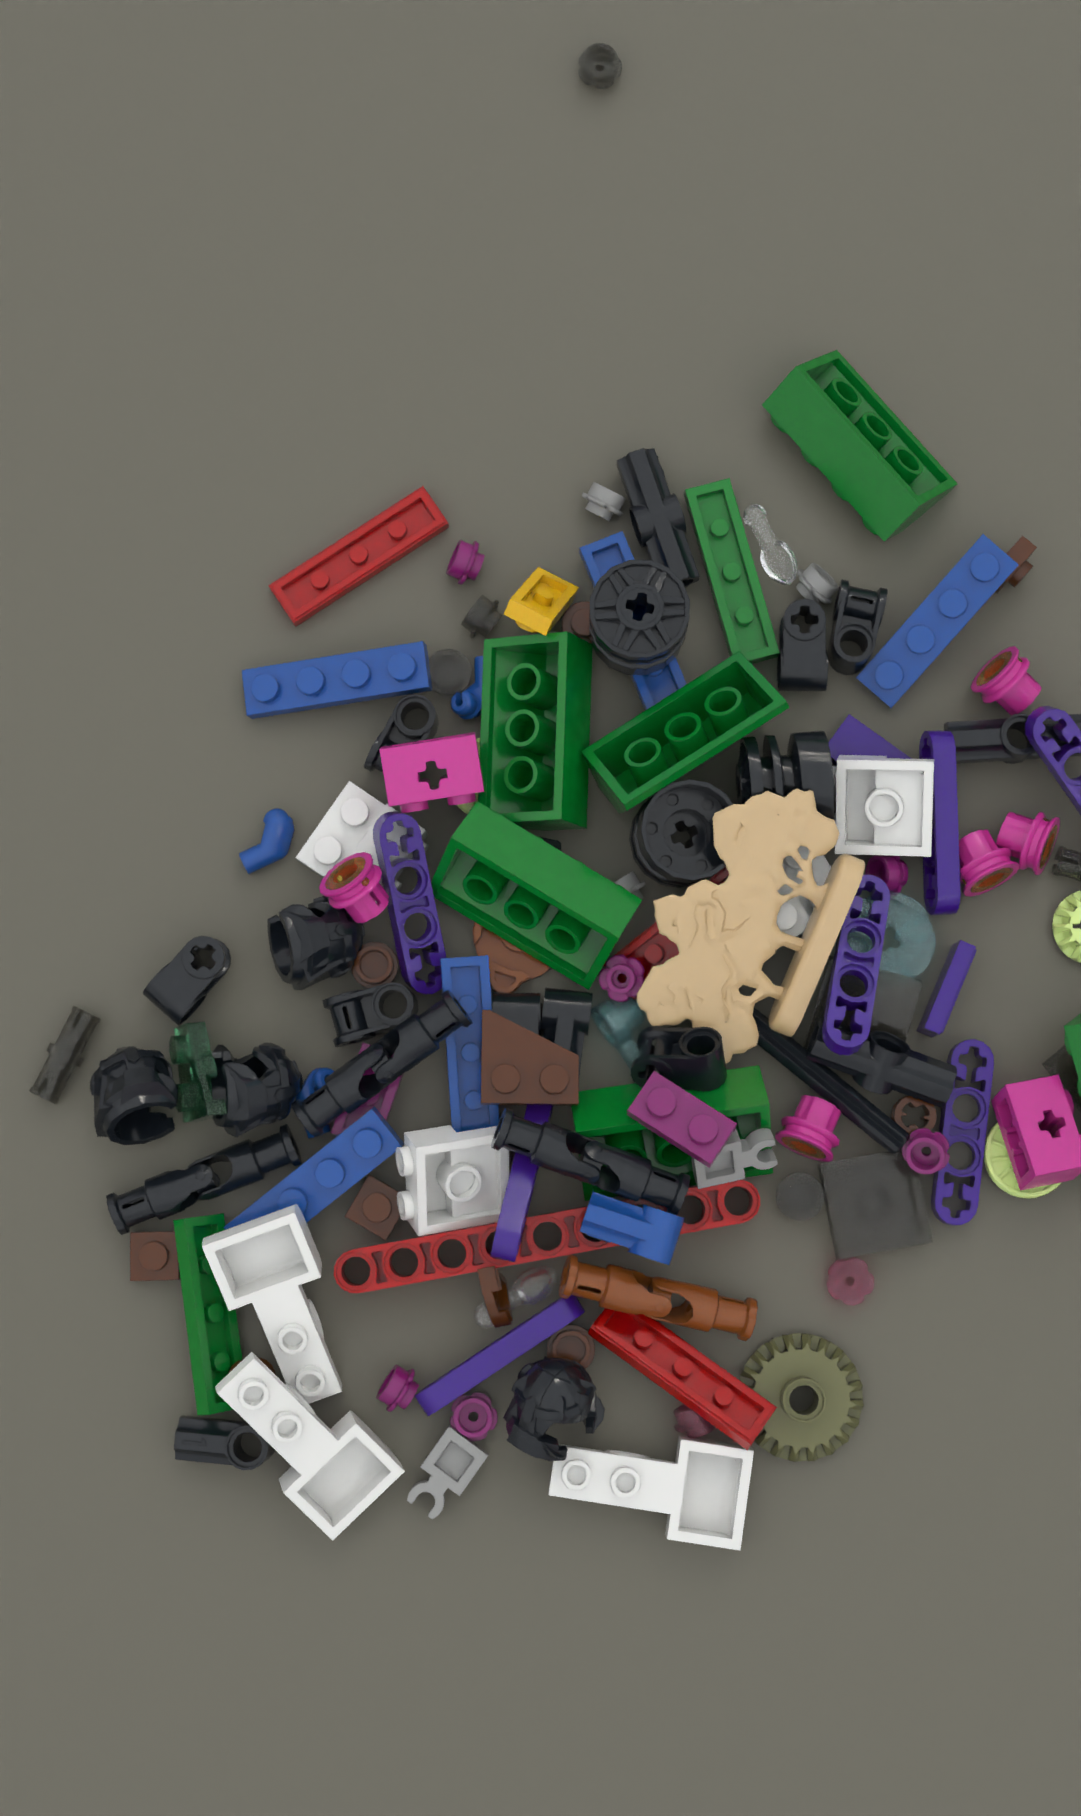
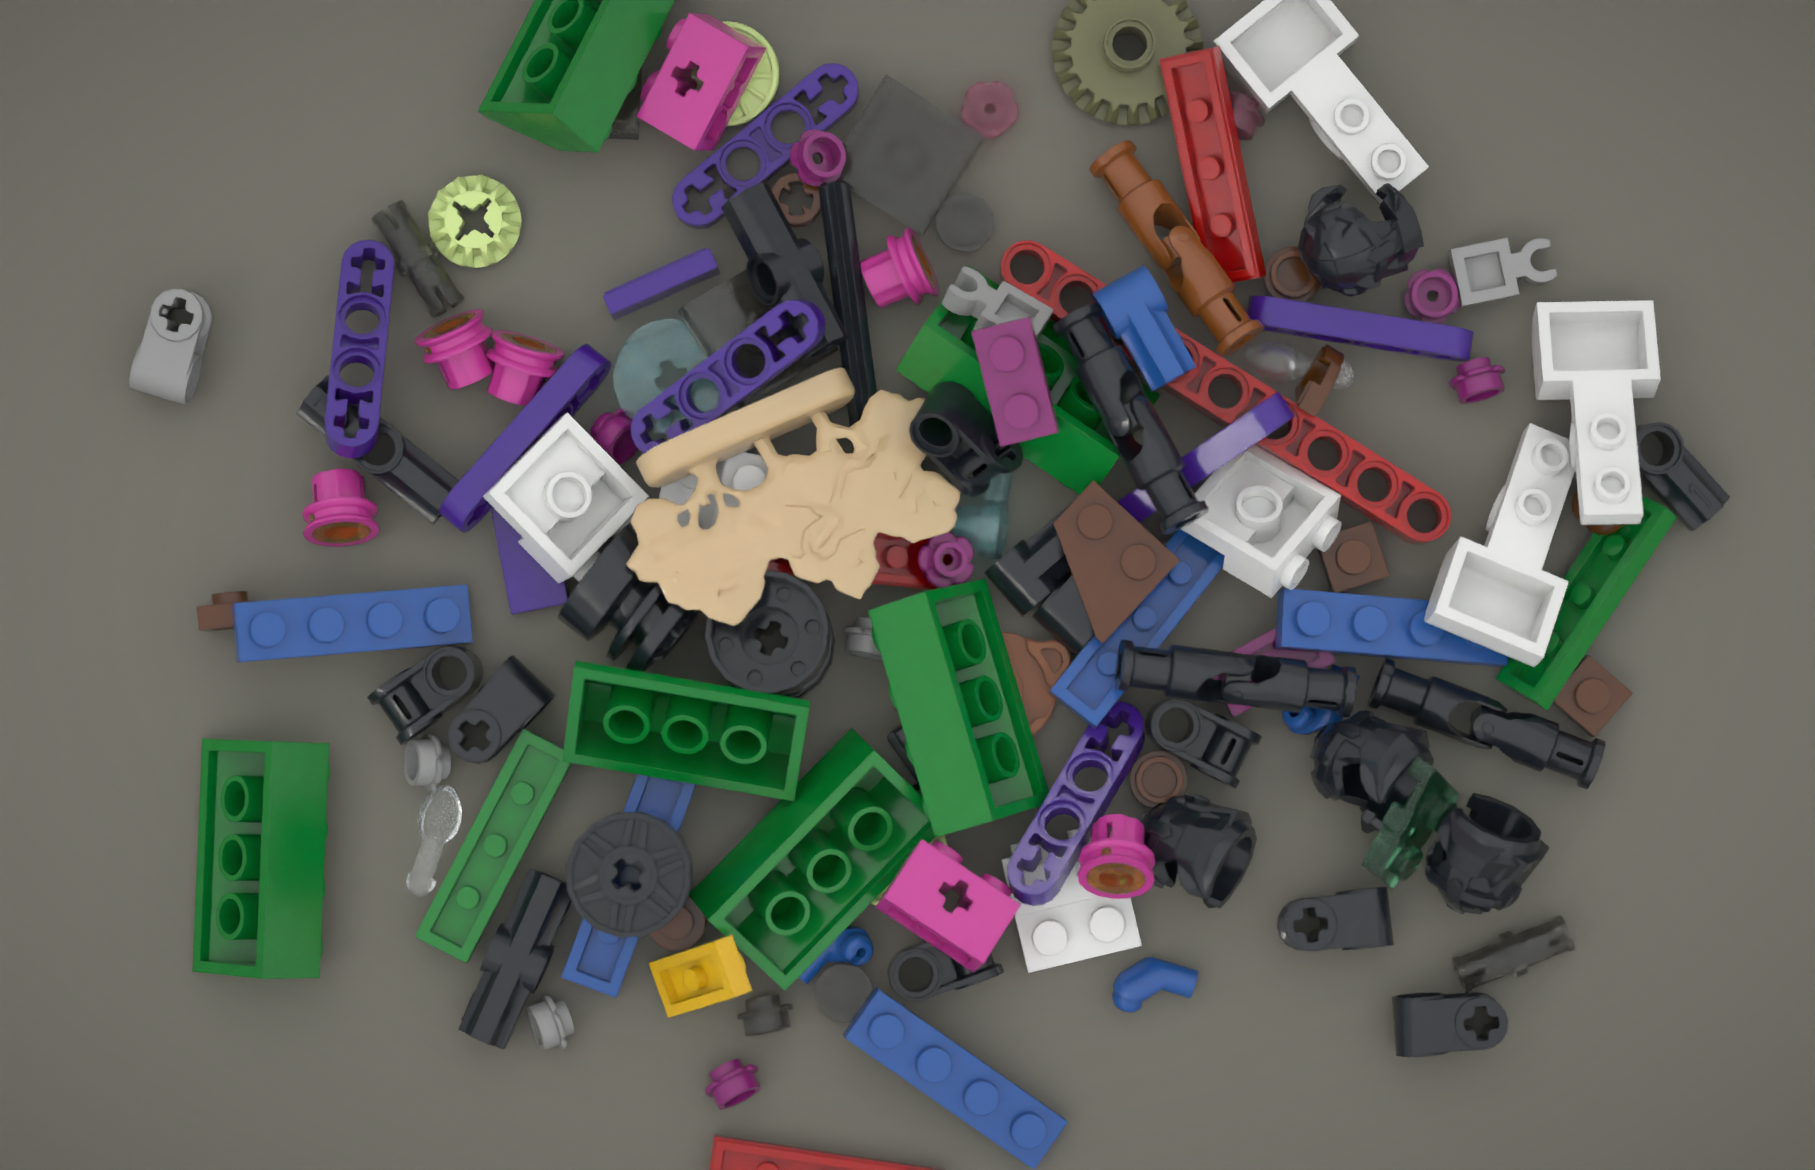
camera: 140 degrees left, 5 degrees up
none -> black piece [1392,992,1508,1057]

